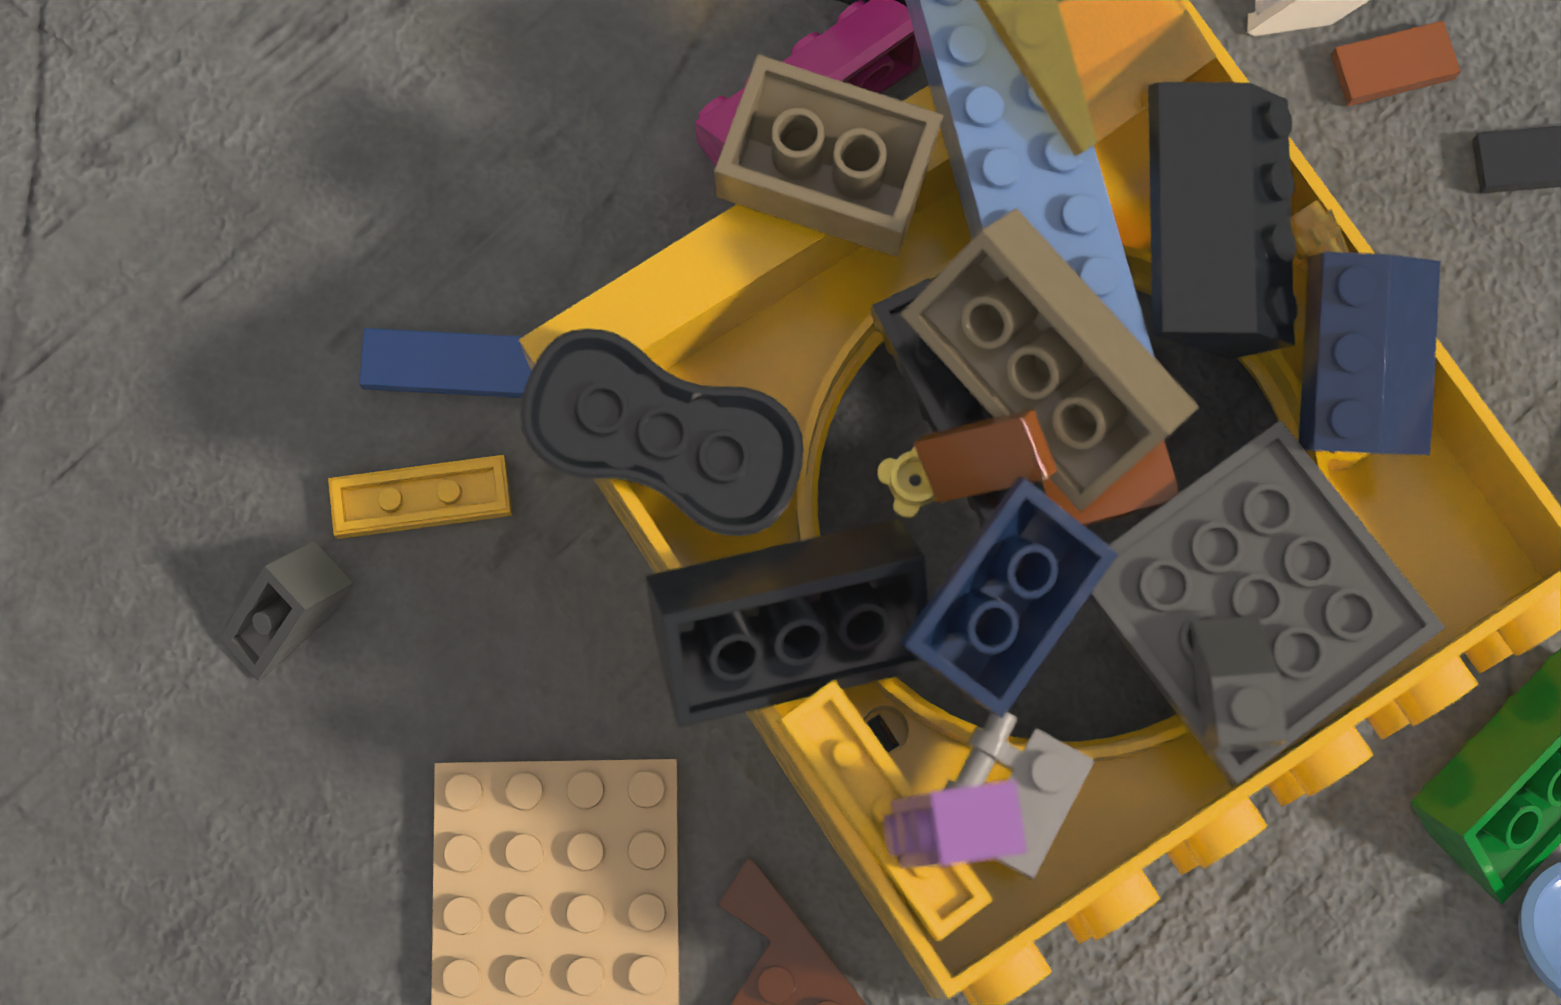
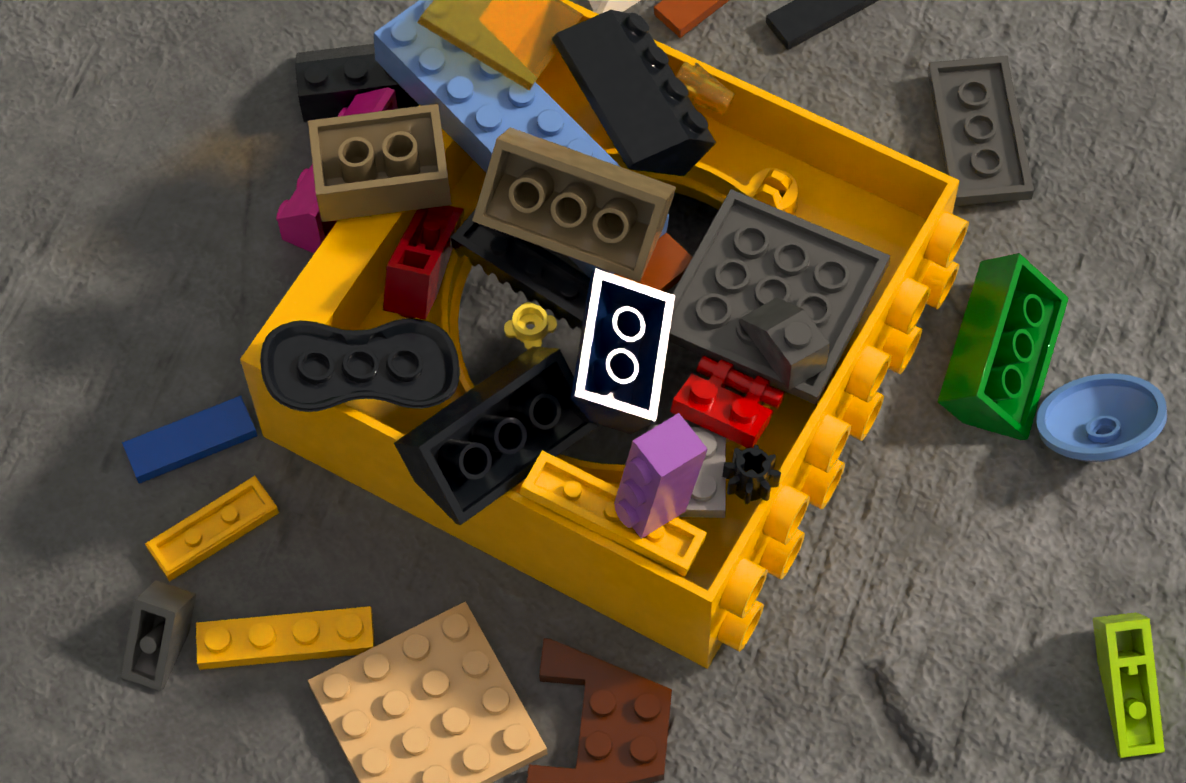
camera: 25 degrees left, 15 degrees down
dark orange tile [913,409,1057,503] -> none
dark blue slope [1299,252,1441,455] -> none
none -> yellow plate [196,606,375,670]
none -> dark red slope [383,205,464,320]
none -> red plate [670,356,785,448]
none -> black gear [722,445,781,505]

